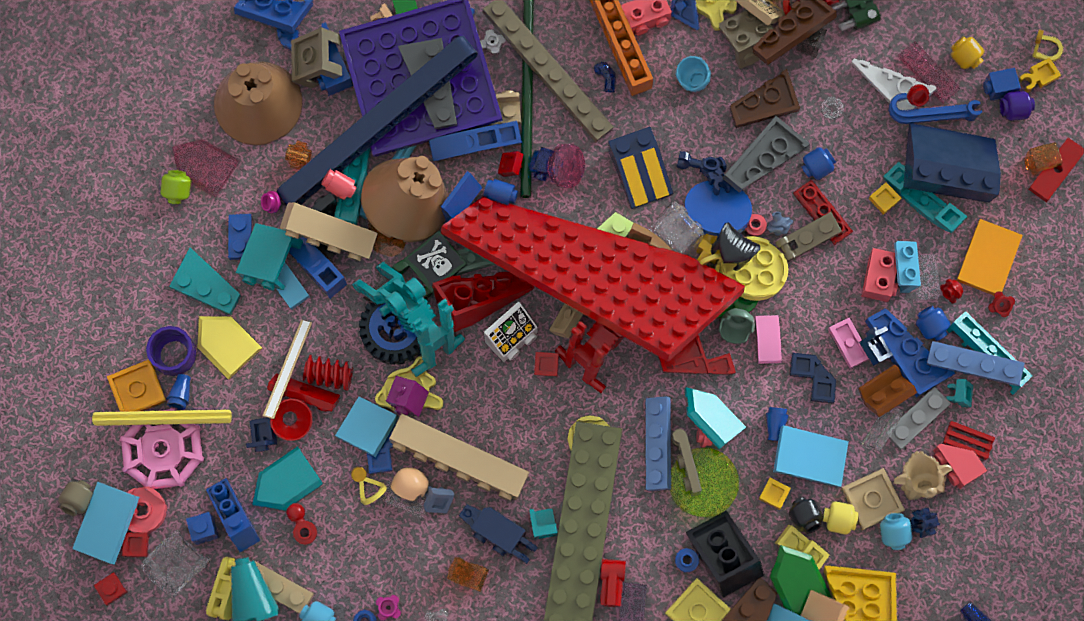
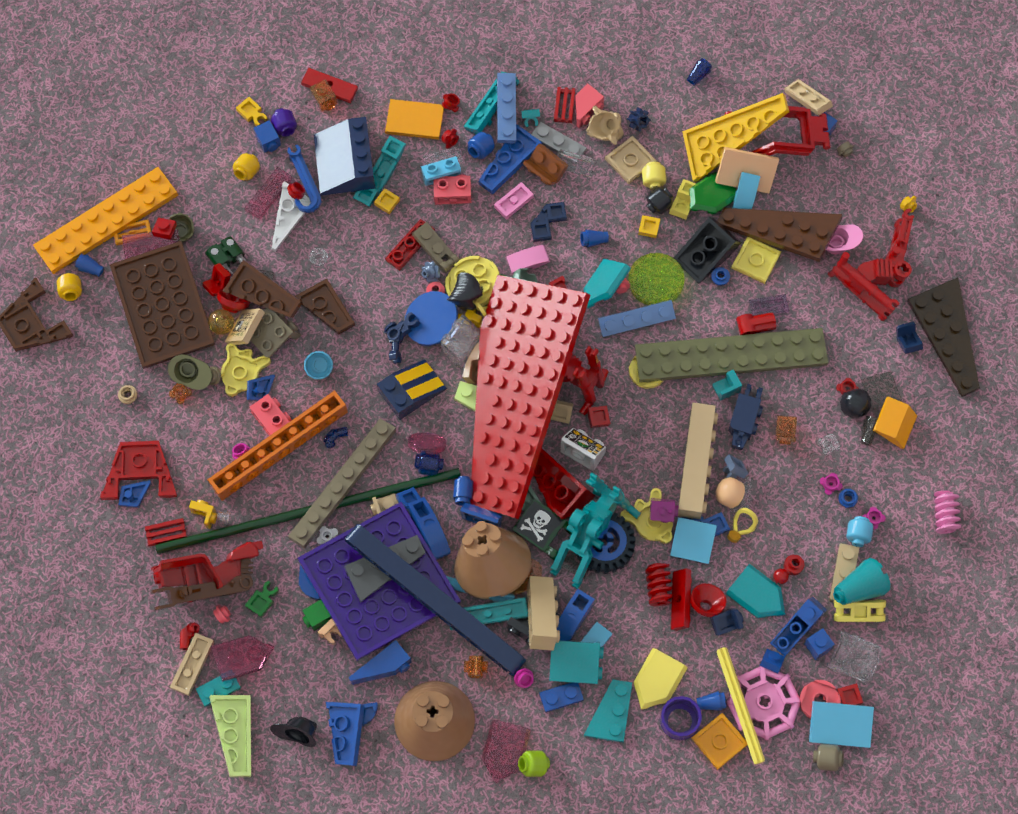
camera: 105 degrees left, 5 degrees down
red plate [94,572,128,606] -> none
sticker [263,320,312,419] -> none
dark tan panel [291,27,342,88] -> none
coral brick [321,169,356,200] -> none
red plate [497,151,524,177] -> none
dark tan plate [672,429,702,497] -> none
dark grey wing [722,116,810,193] -> none
medium azure tile [773,425,849,488] -> none
blue head [801,147,836,180] -> none
dark blue bracket [859,326,893,366] -> none
medium azure head [880,513,913,550] -> none
light yellow piece [1033,29,1063,62] -> none
none -> blue plate [760,649,785,674]

